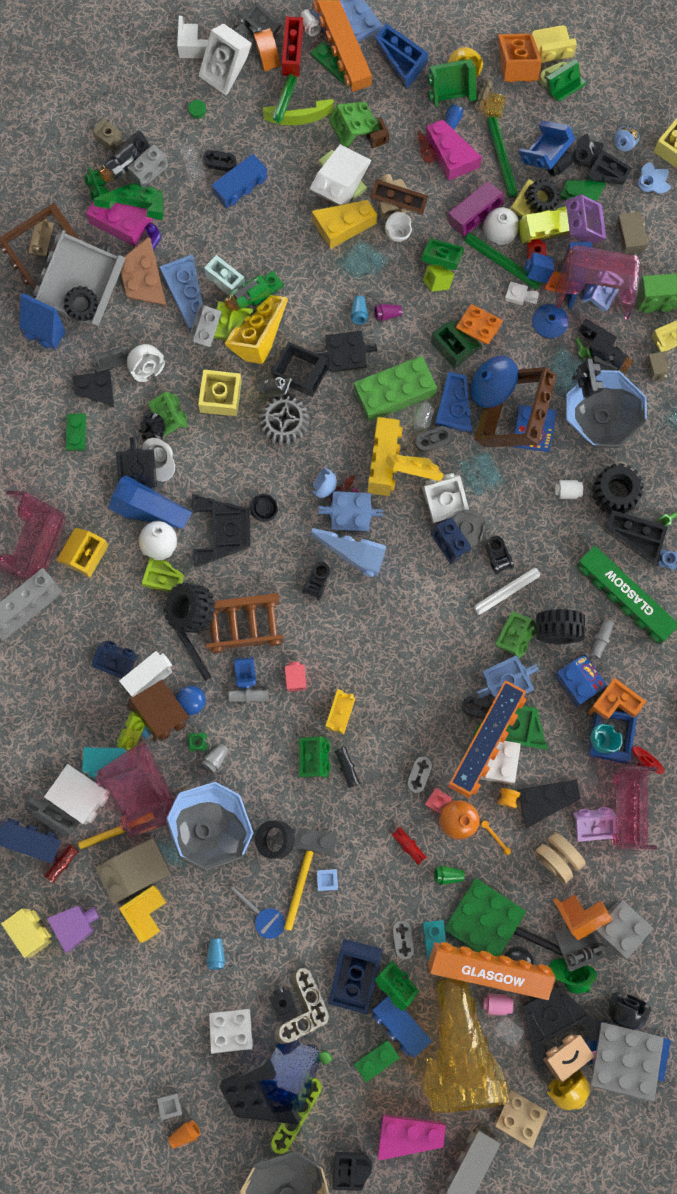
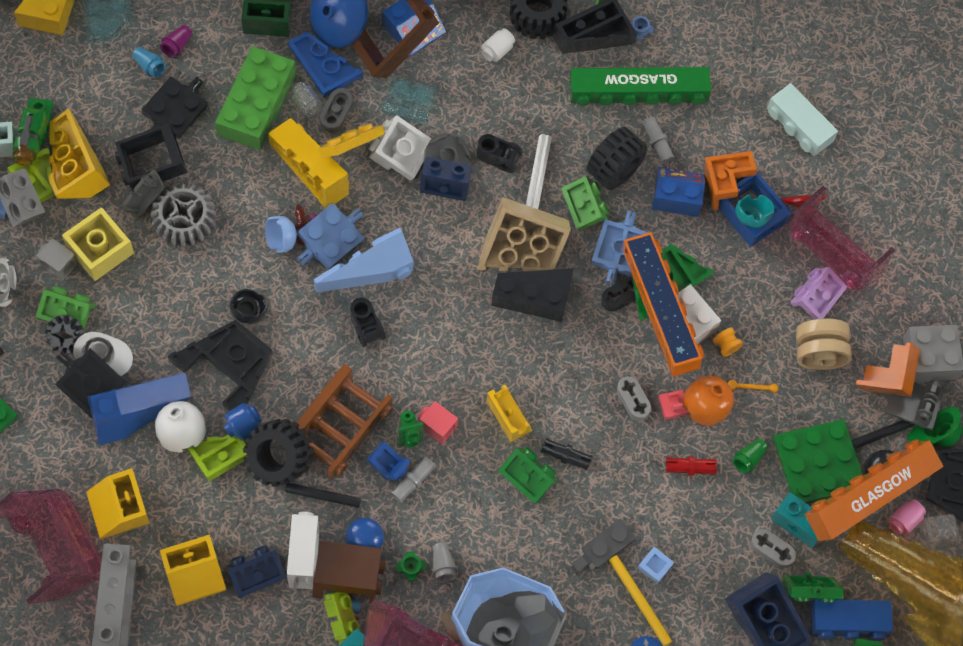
camera: 50 degrees left, 10 degrees down
black tyre [255,820,295,859] -> none
black wing [518,779,581,829] -> none
none -> light grey brick [36,238,78,281]
none -> yellow slope [159,534,226,606]
none -> blue head [223,403,263,440]
none -> green hinge [398,410,423,448]
none -> tan wedge [477,197,571,271]
none -> black wedge [491,268,574,322]

